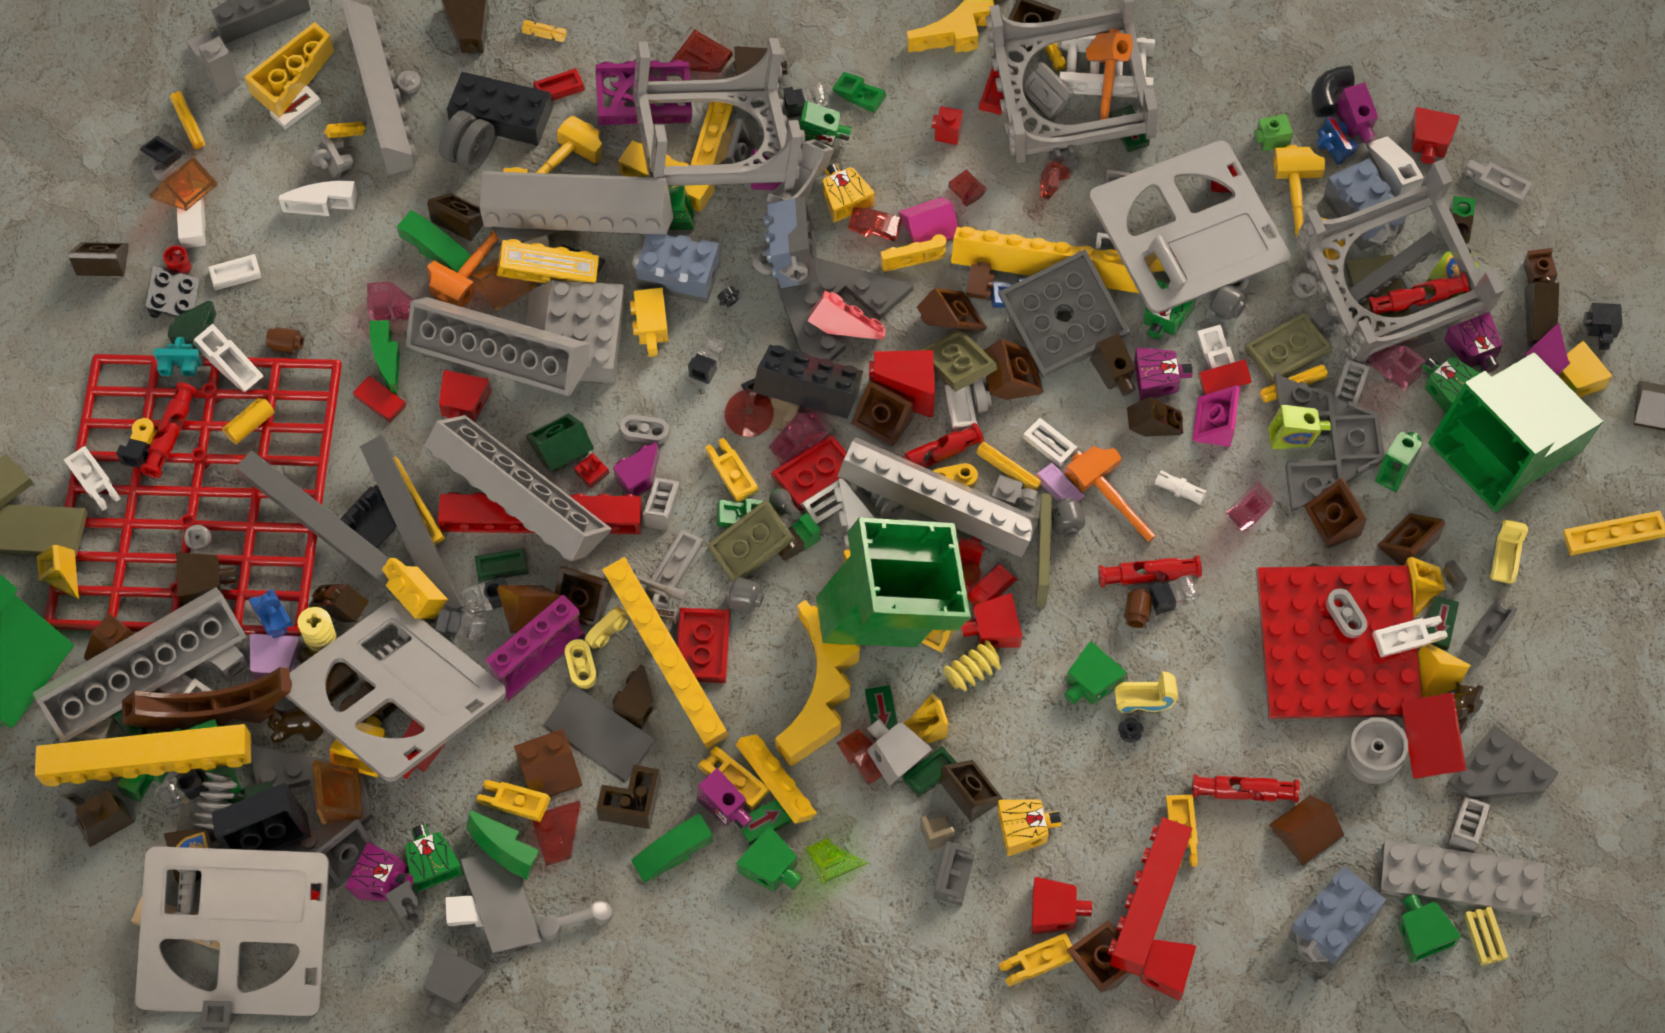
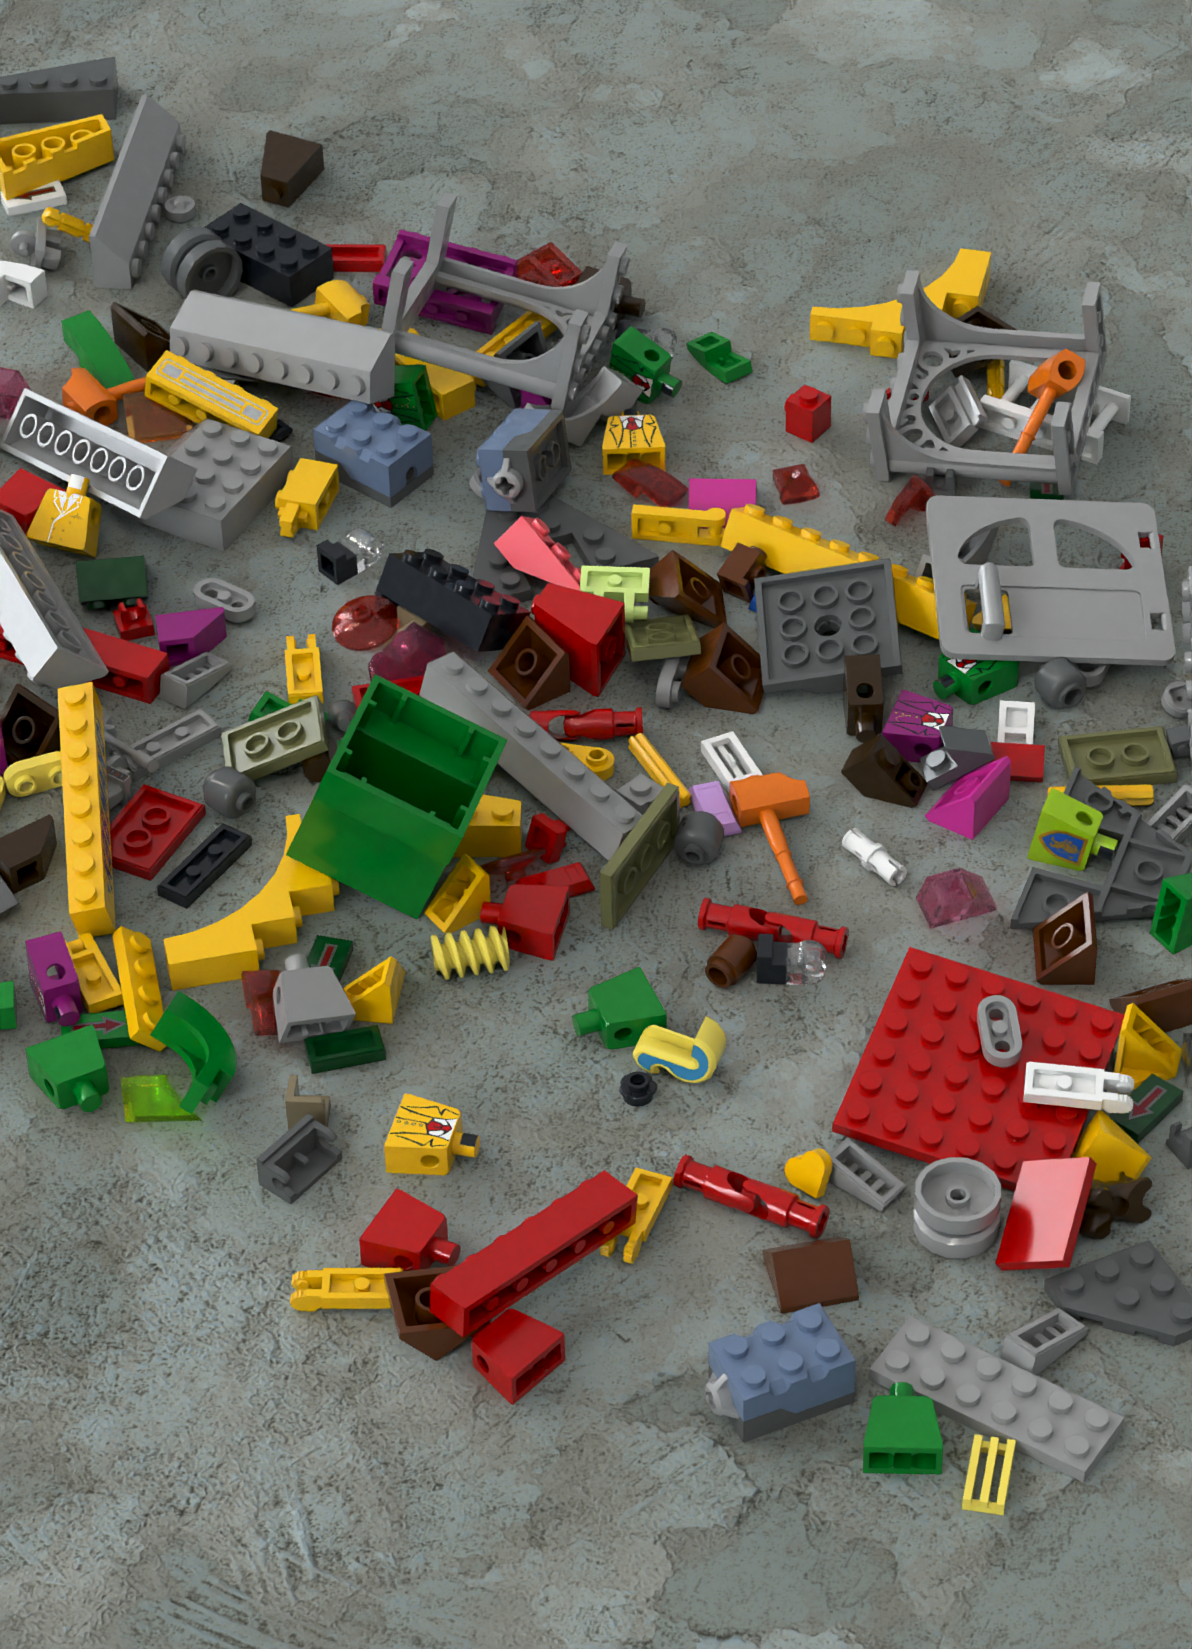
camera: 25 degrees right, 20 degrees down
yellow axle [522,20,567,42] -> none
black plate [717,286,739,307] -> none
dark brown slope [940,760,1004,823] -> none
white tile [945,385,977,432] -> none
none -> yellow torso [26,474,102,558]
none -> green arch [150,991,237,1114]
none -> black tile [157,823,252,909]
none -> yellowish green plate [580,566,650,623]
none -> yellow tile [784,1148,833,1199]
none -> light grey slope [828,1137,907,1212]
none -> dark grey slope [920,726,996,791]

